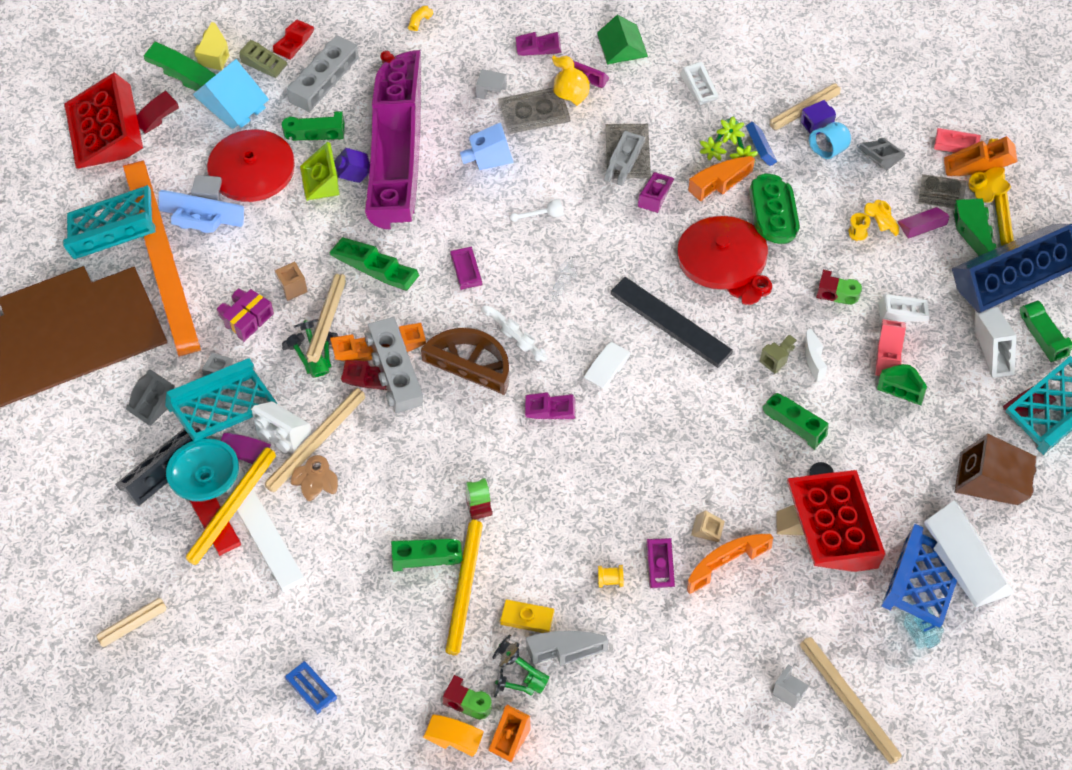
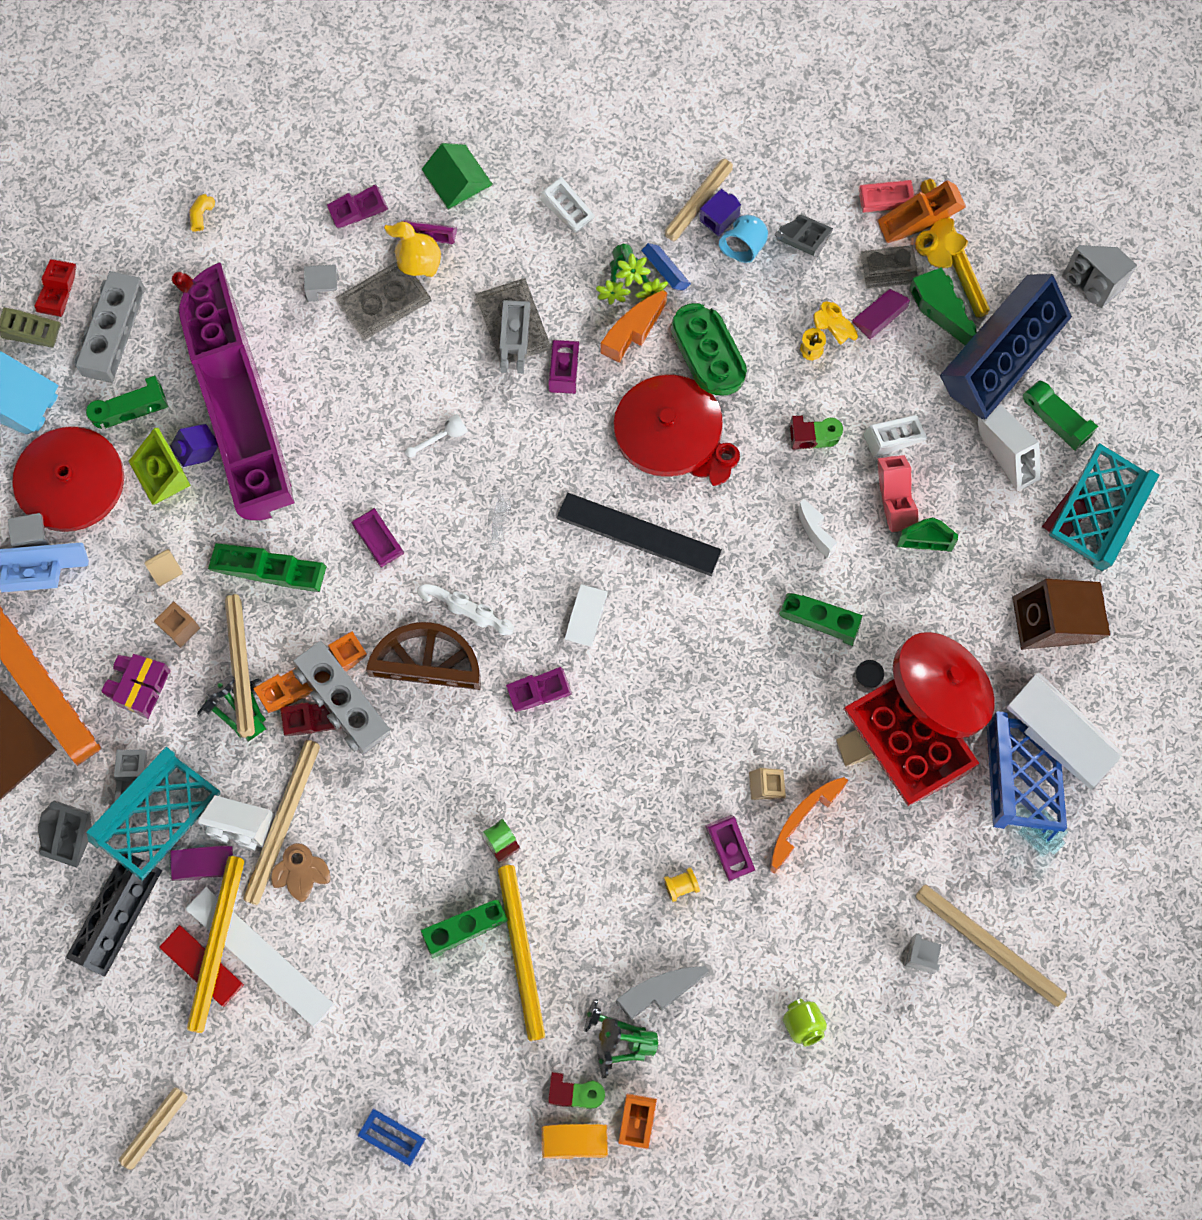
camera: 20 degrees left, 15 degrees up
teal dish [166,439,239,501] -> none
light blue torso [460,123,514,170] -> none
yellow plate [500,599,555,633] -> none
olive piece [759,335,797,374] -> none
none -> tan slope [144,549,183,586]
none -> lime head [783,999,827,1047]
none -> red dish [893,632,995,738]

